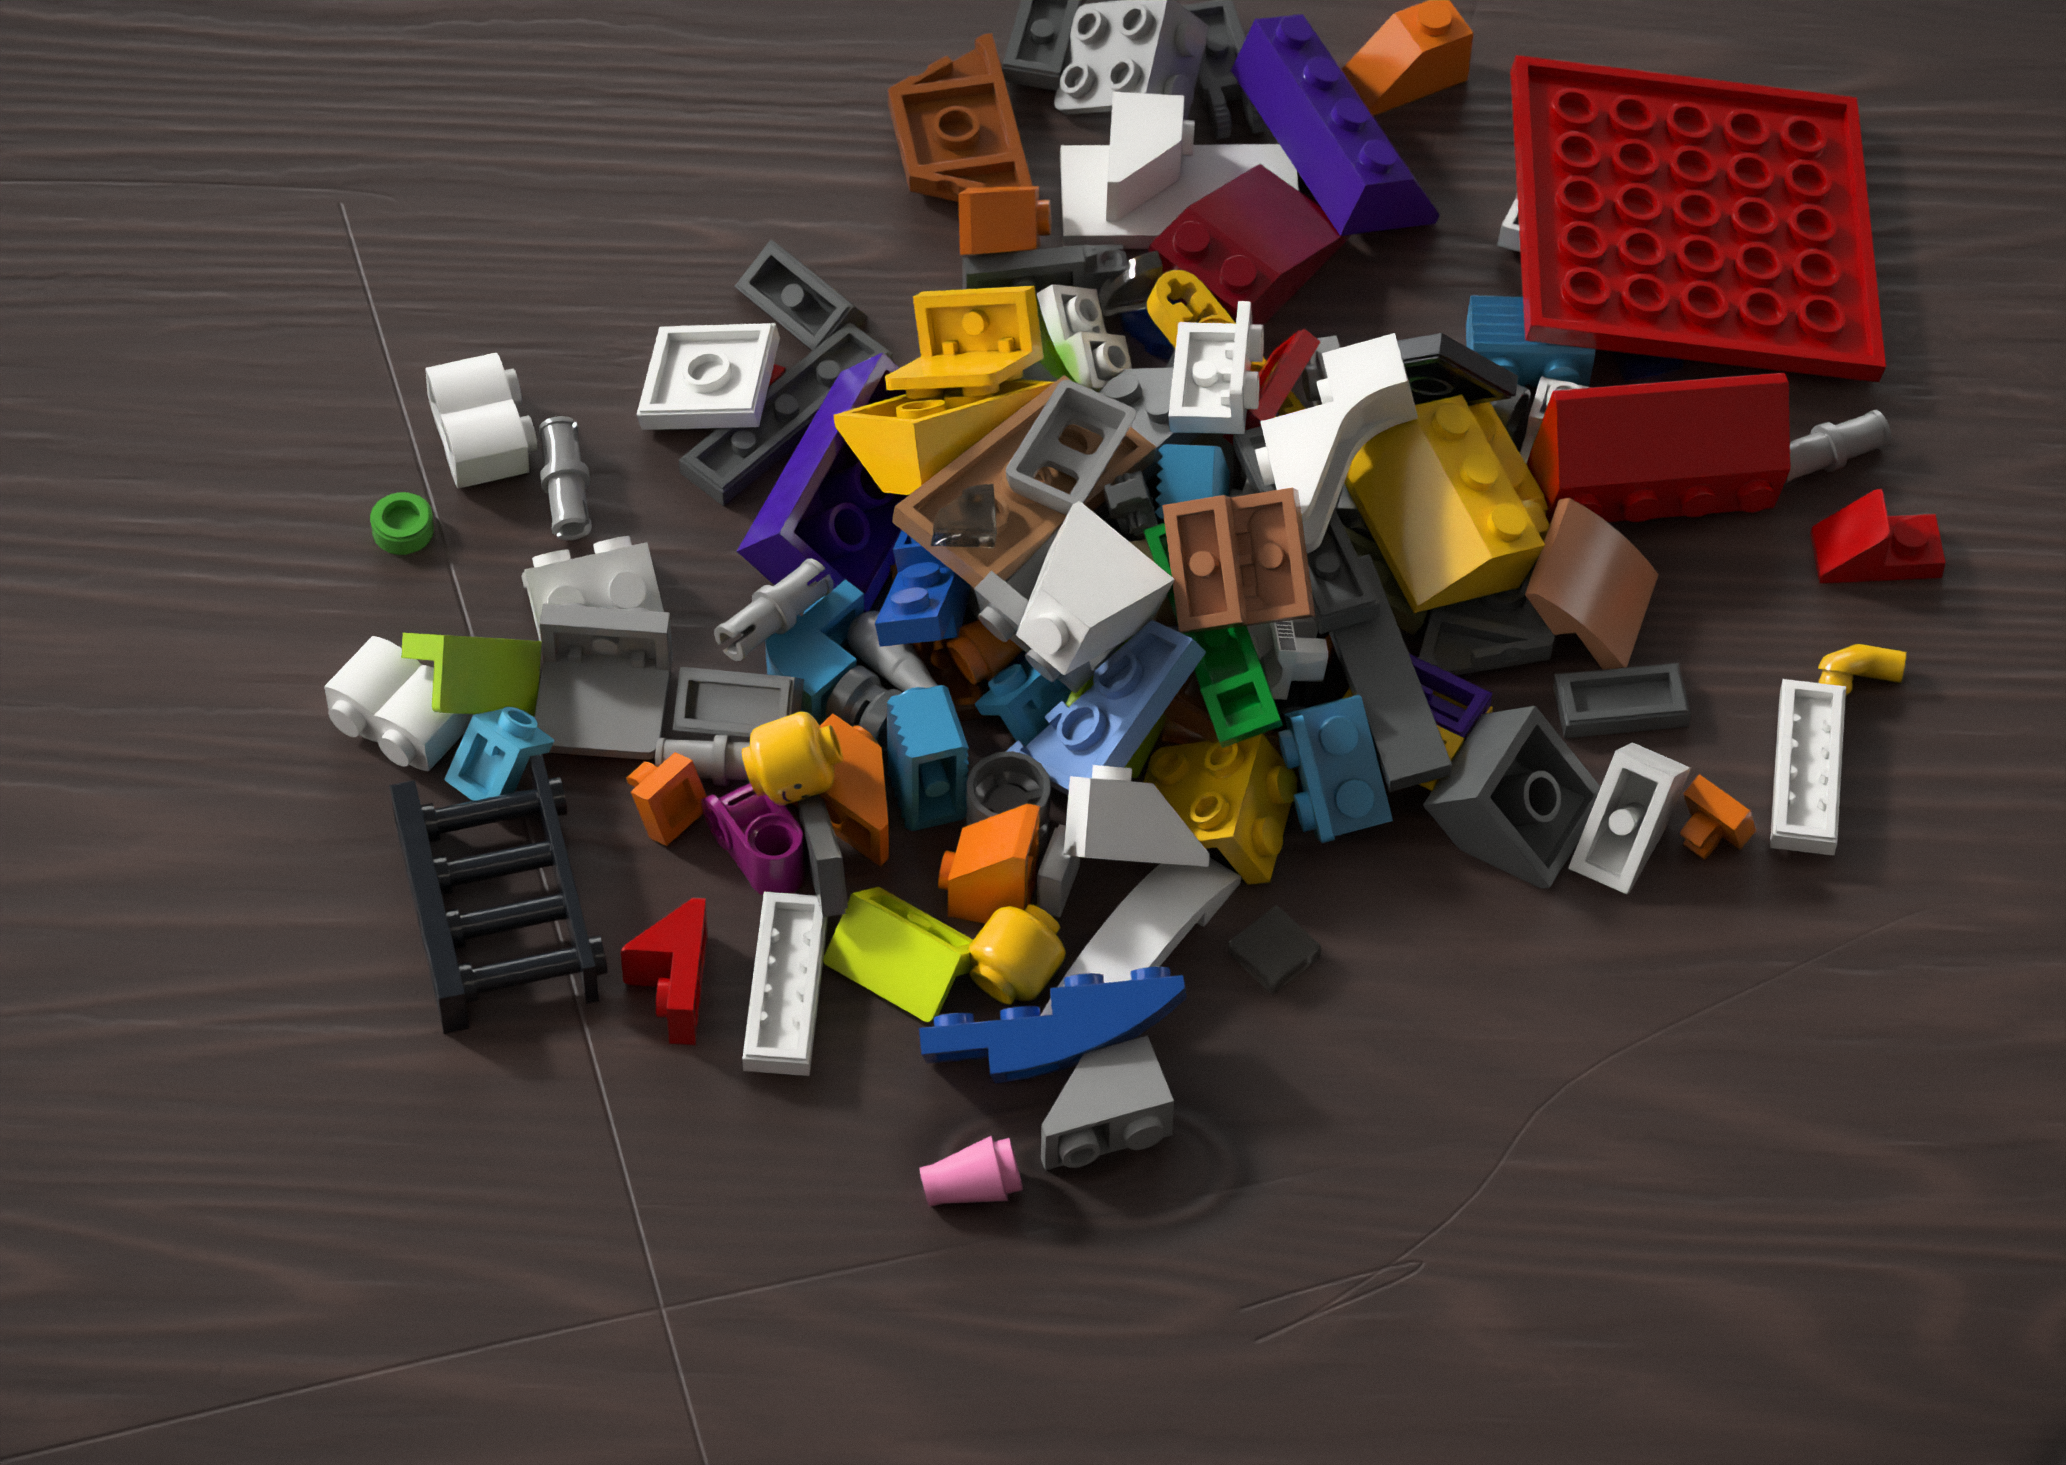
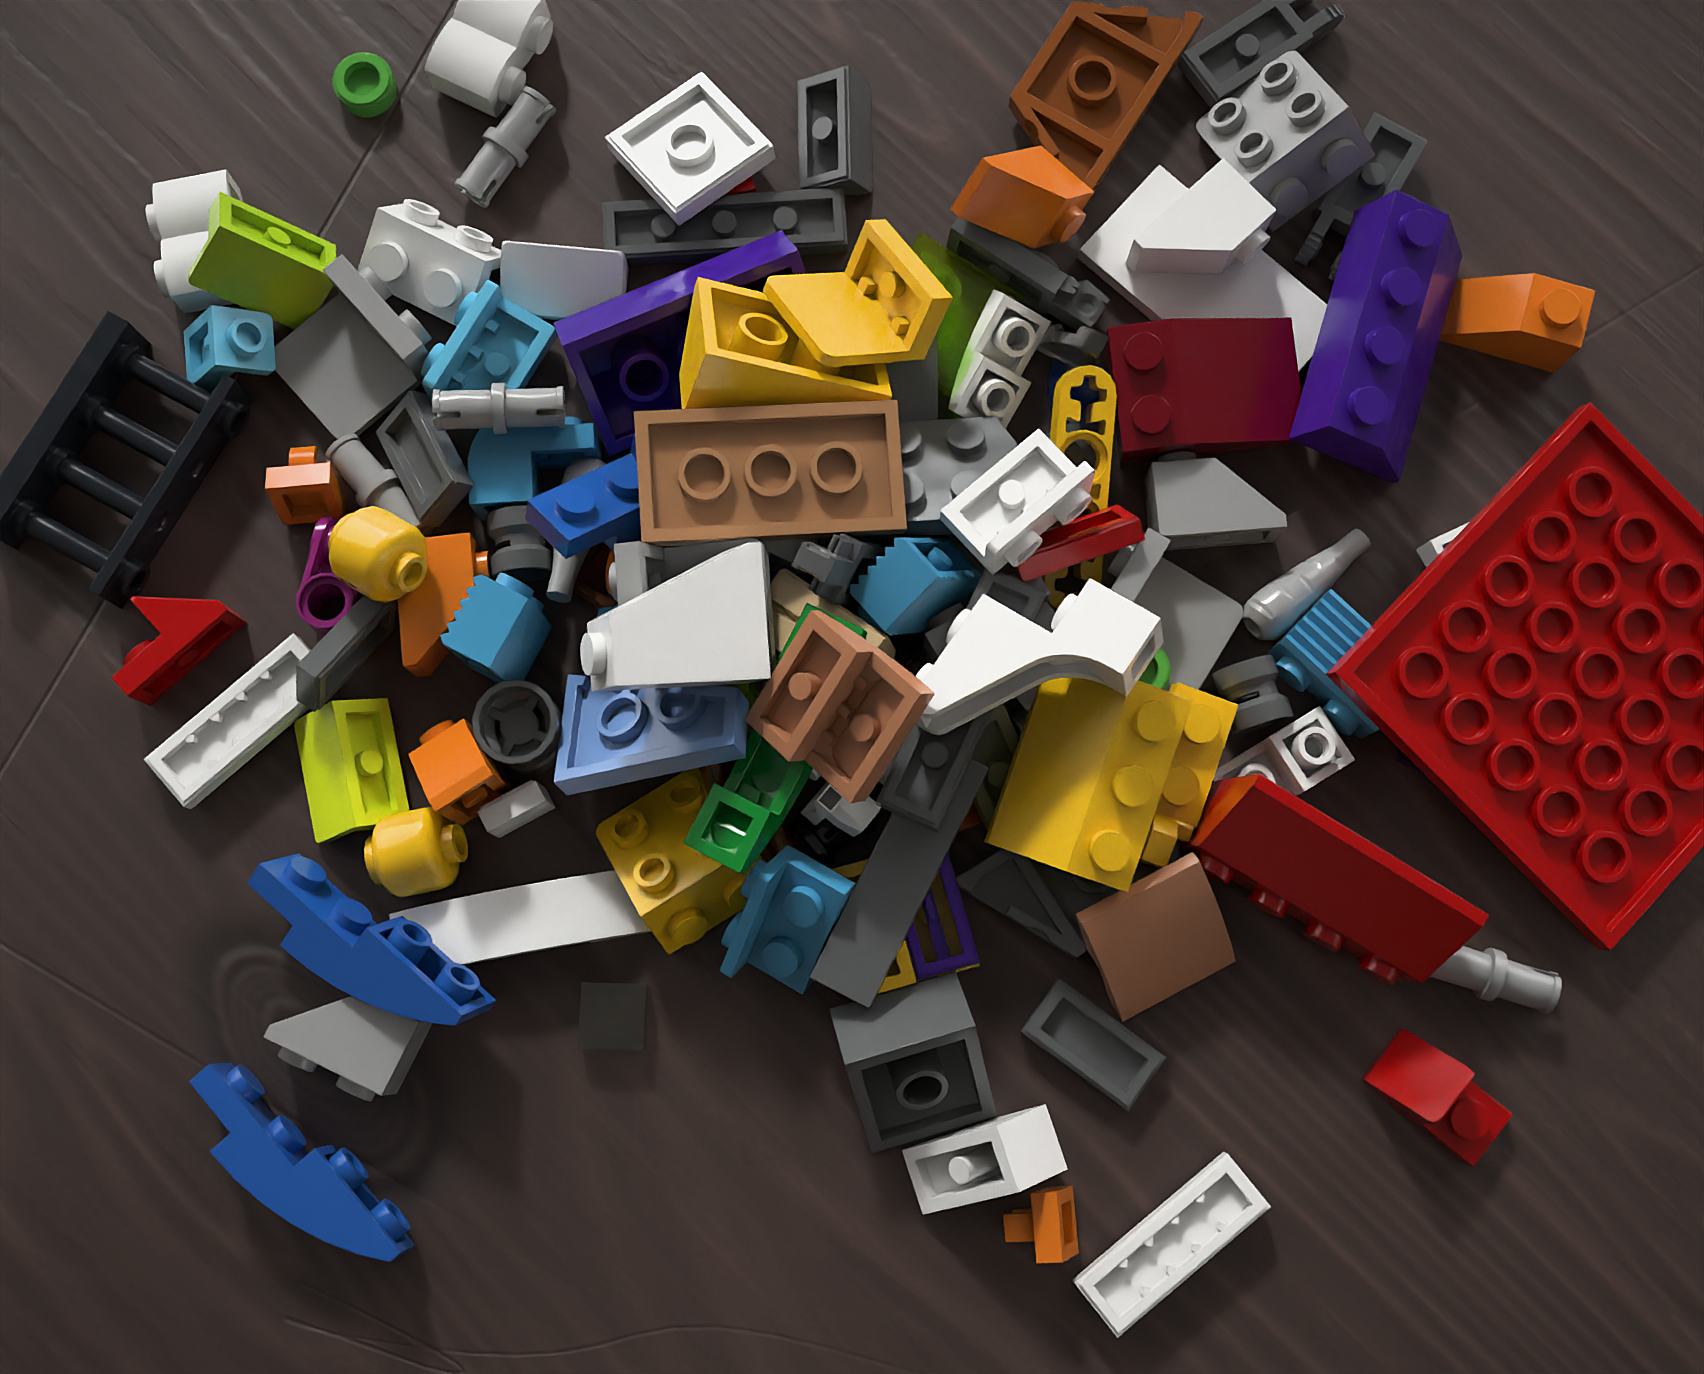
camera: 45 degrees right, 25 degrees up
bright pink cone [920,1135,1023,1207] -> none
clear smoke tile [931,484,997,548] -> none
light grey piece [1006,380,1136,516] -> none
white slope [1064,765,1210,867] -> none
black tile [1397,333,1518,405] -> none
yellow arm [1818,644,1906,695] -> none
none -> blue slope [189,1062,415,1262]
none -> medium azure bracket [421,280,558,429]
none -> white slope [500,241,629,320]
none -> light grey slope [1143,451,1287,551]
none -> light grey piece [1242,528,1371,641]

